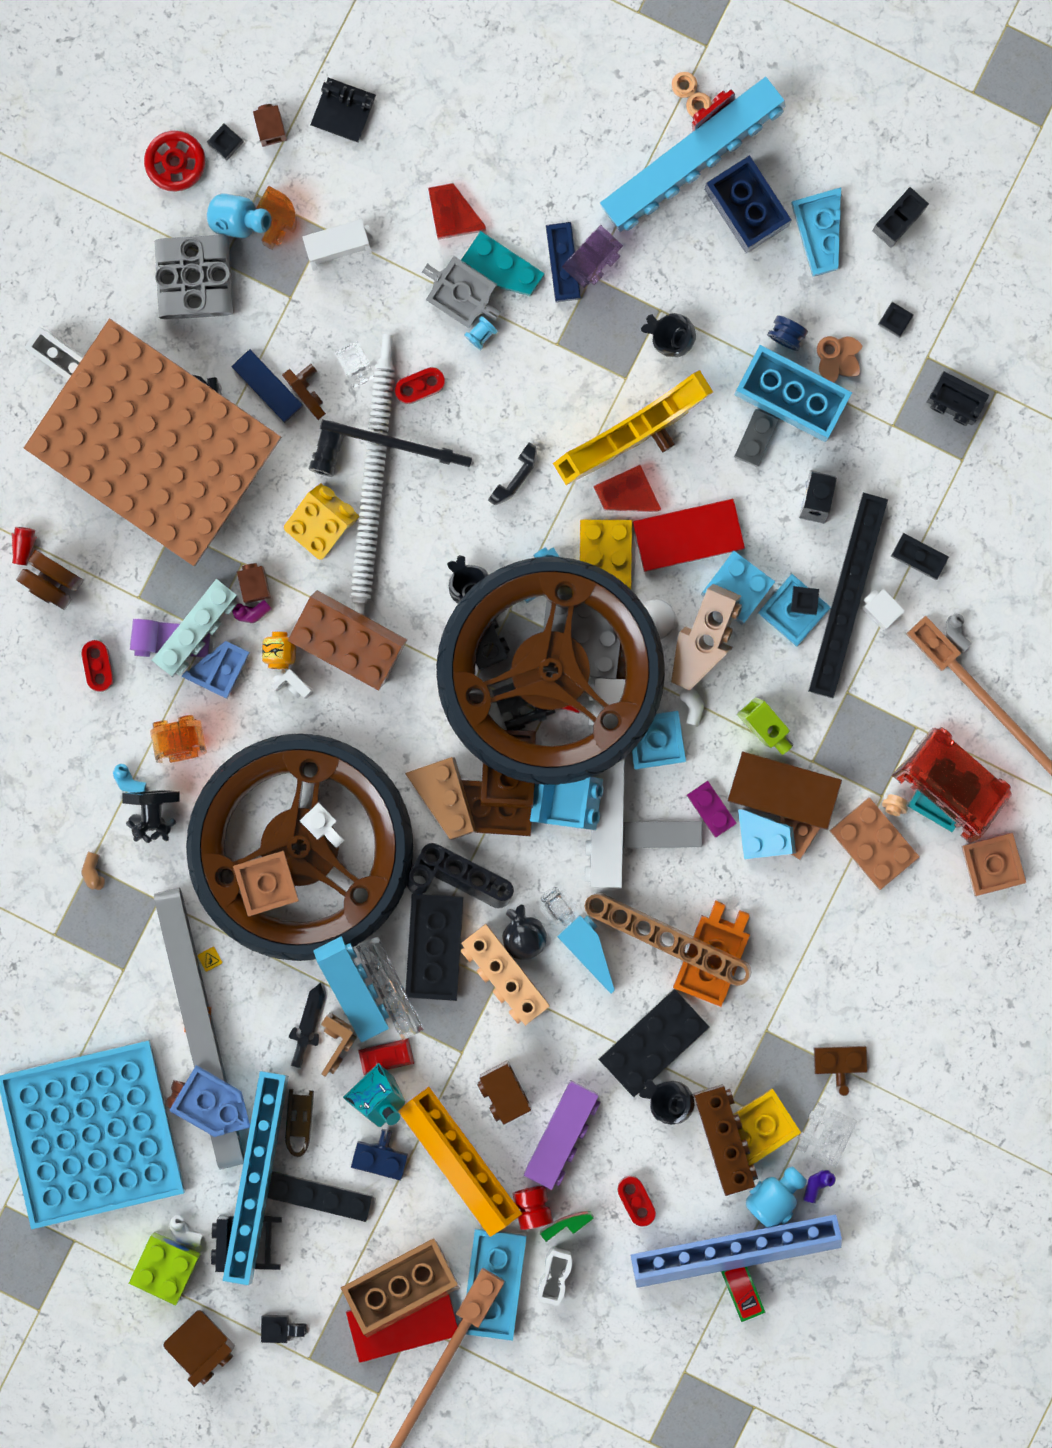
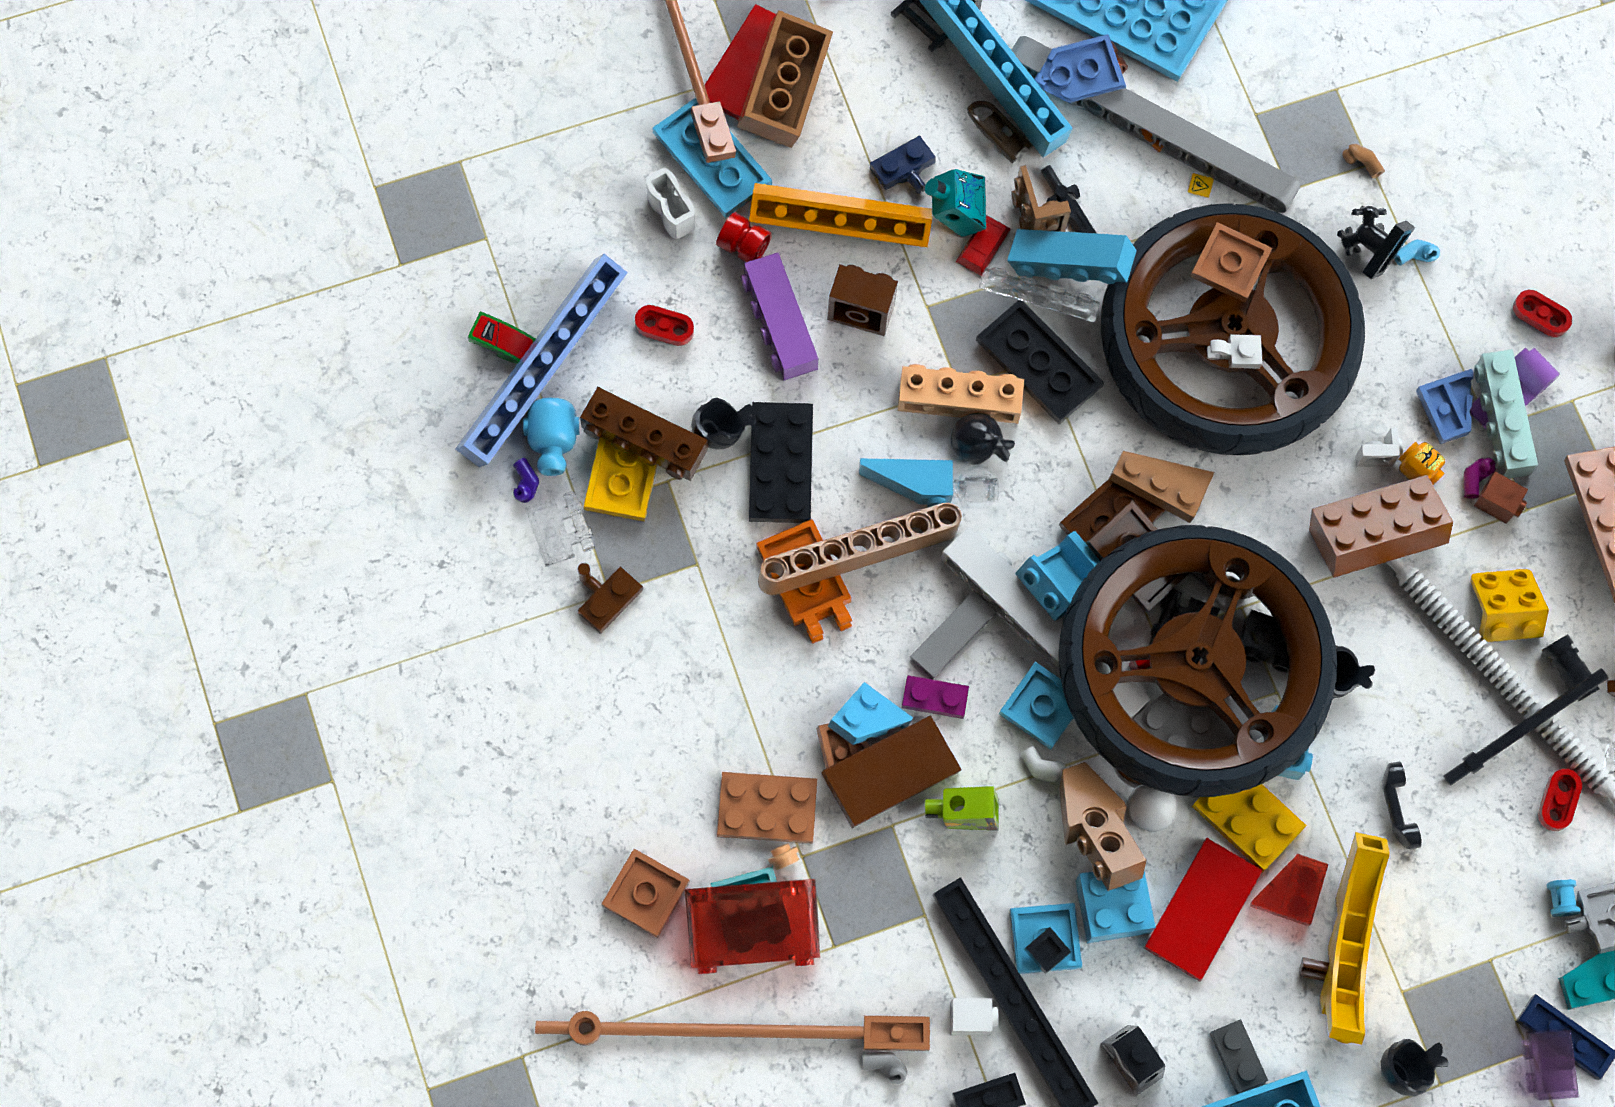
camera: 130 degrees right, 15 degrees down
clear orange brick [150,715,207,763] -> none
black plate [268,1171,373,1222] -> none
black beam [407,843,514,908] -> none
green slope [540,1211,594,1242] -> none

